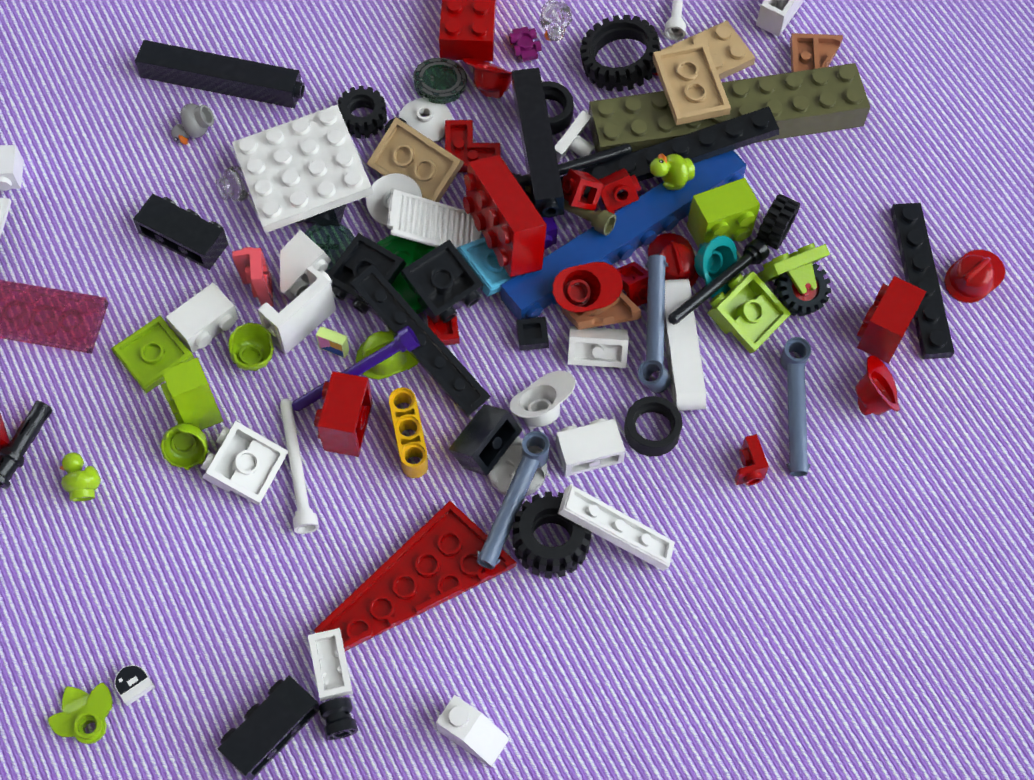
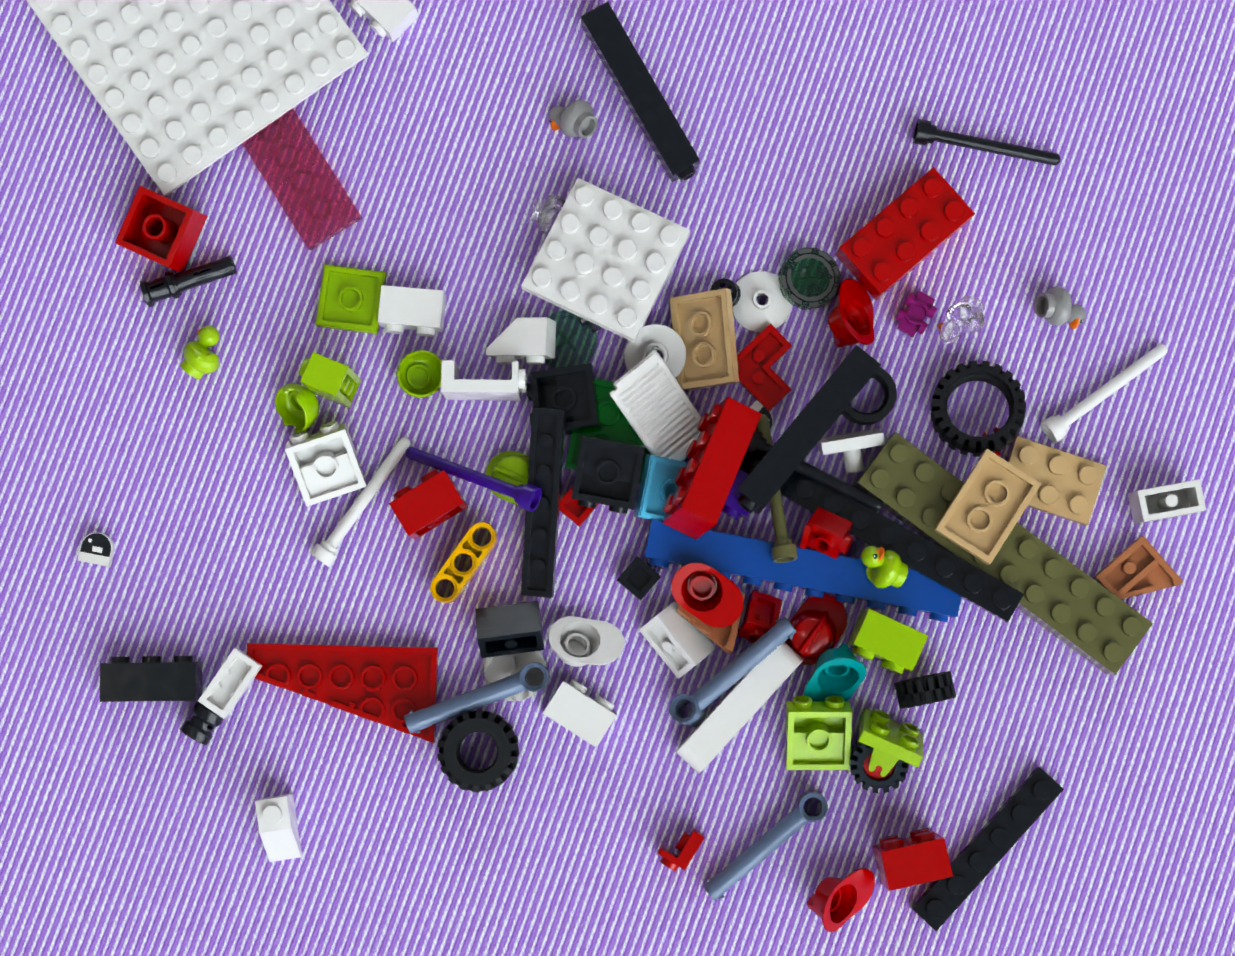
camera: 50 degrees right, 20 degrees up
lime plate [48,683,113,744] -> none
black brick [133,194,228,270] -> none
coral bracket [232,247,274,306] -> none
yellowish green tile [316,326,349,358] -> none
black tyre [337,86,387,139] -> none
white tile [558,484,675,571] -> none
red brick [561,169,604,211] -> none
black tyre [624,396,683,457] -> none
black piece [668,239,769,325] -> none
red piece [944,249,1005,303] -> none

